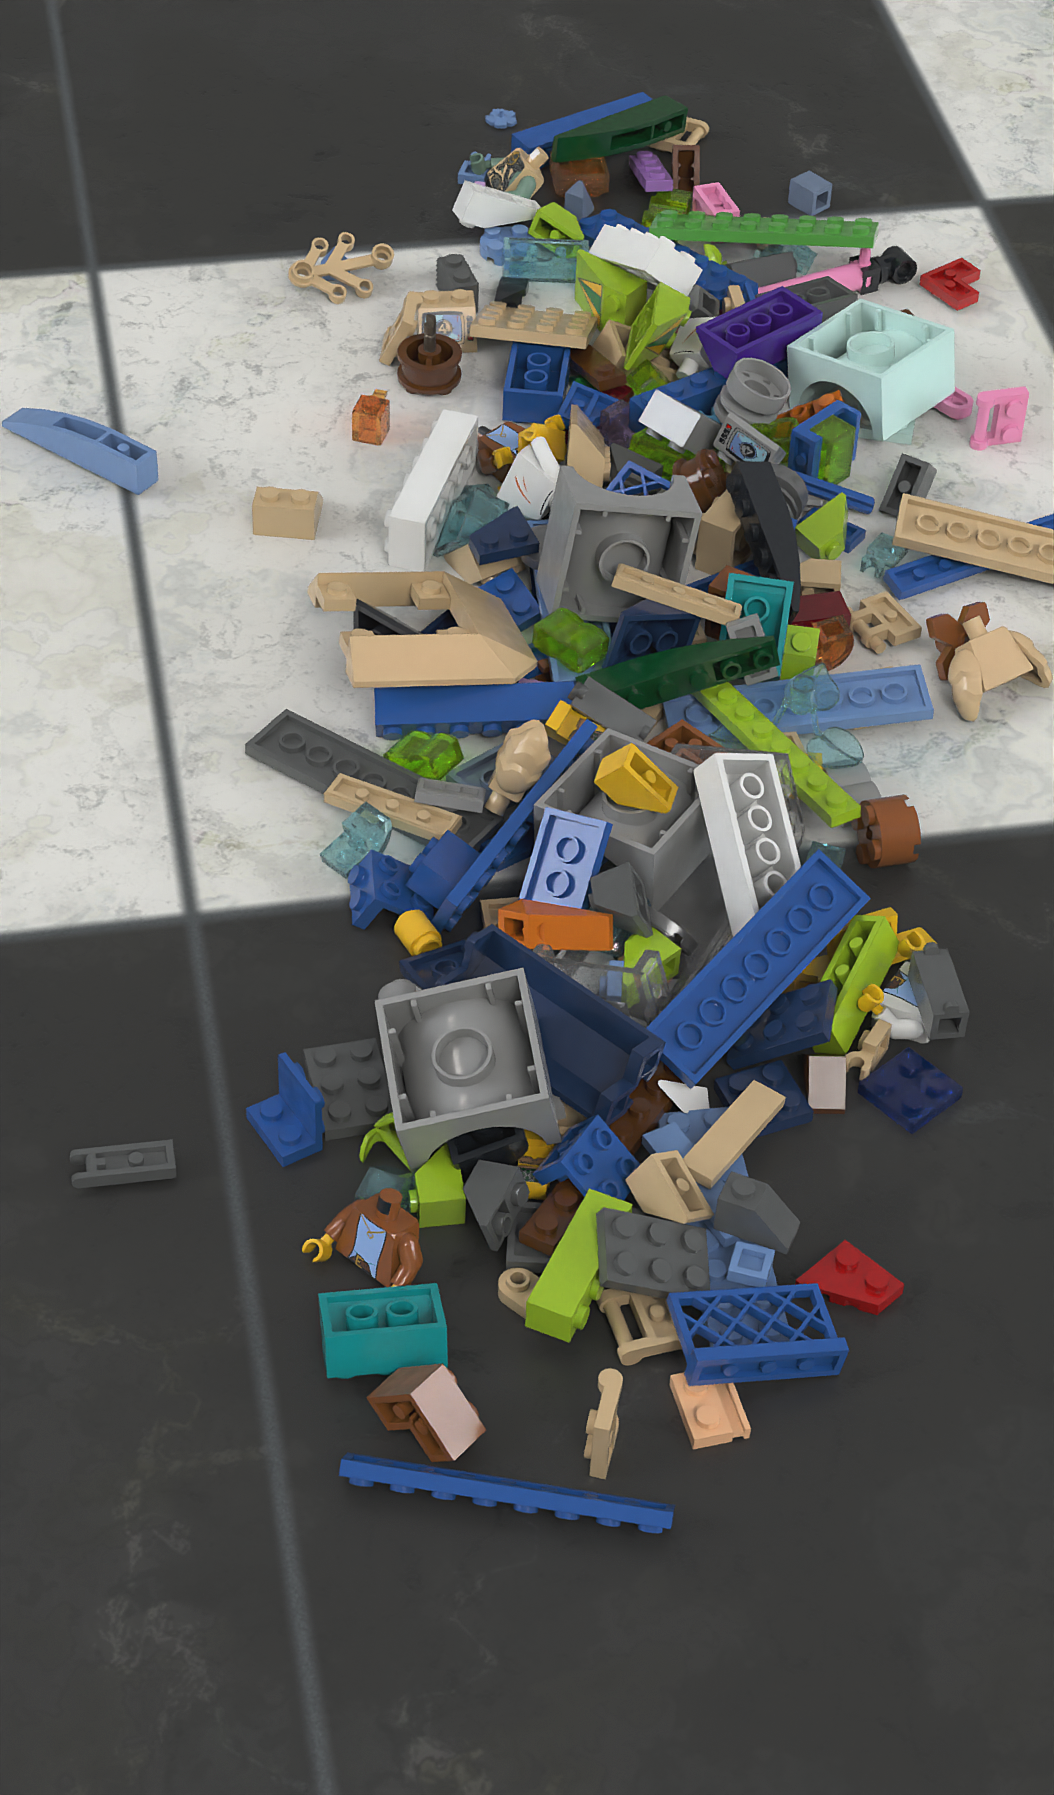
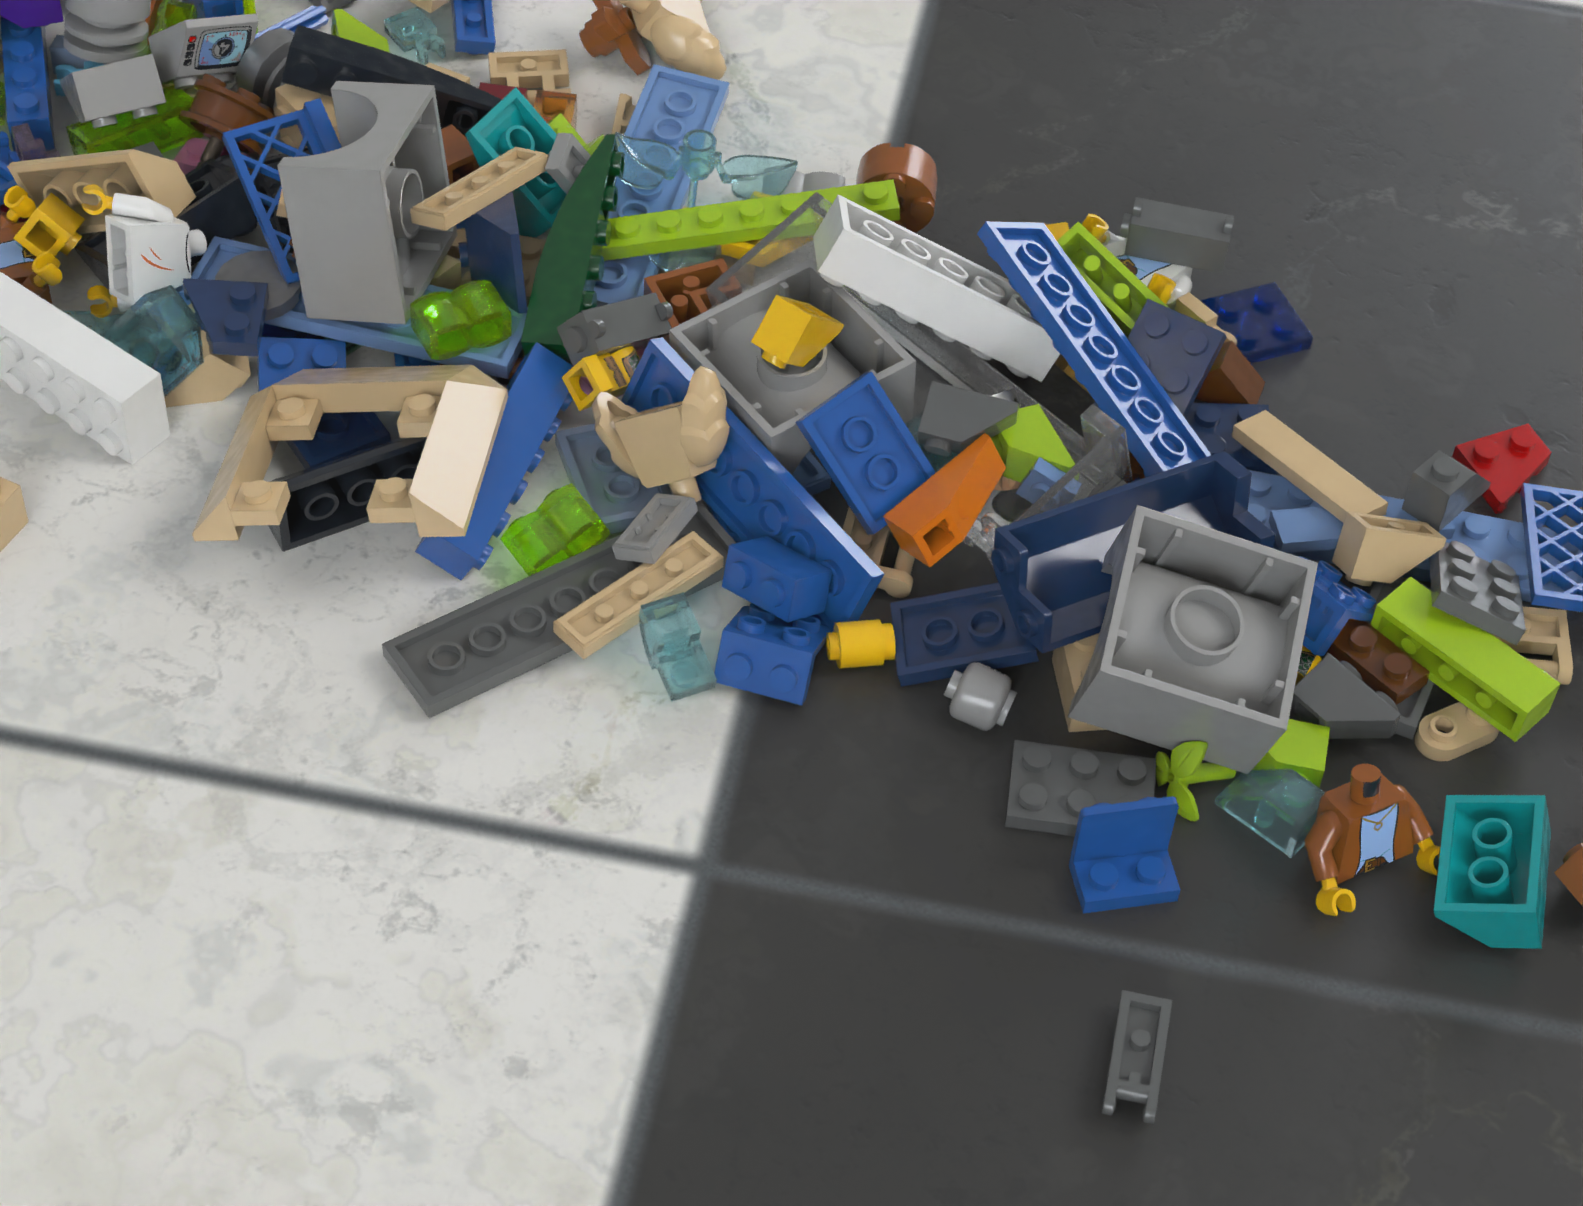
camera: 70 degrees left, 5 degrees up
medium blue plate [727,1241,775,1287] -> none

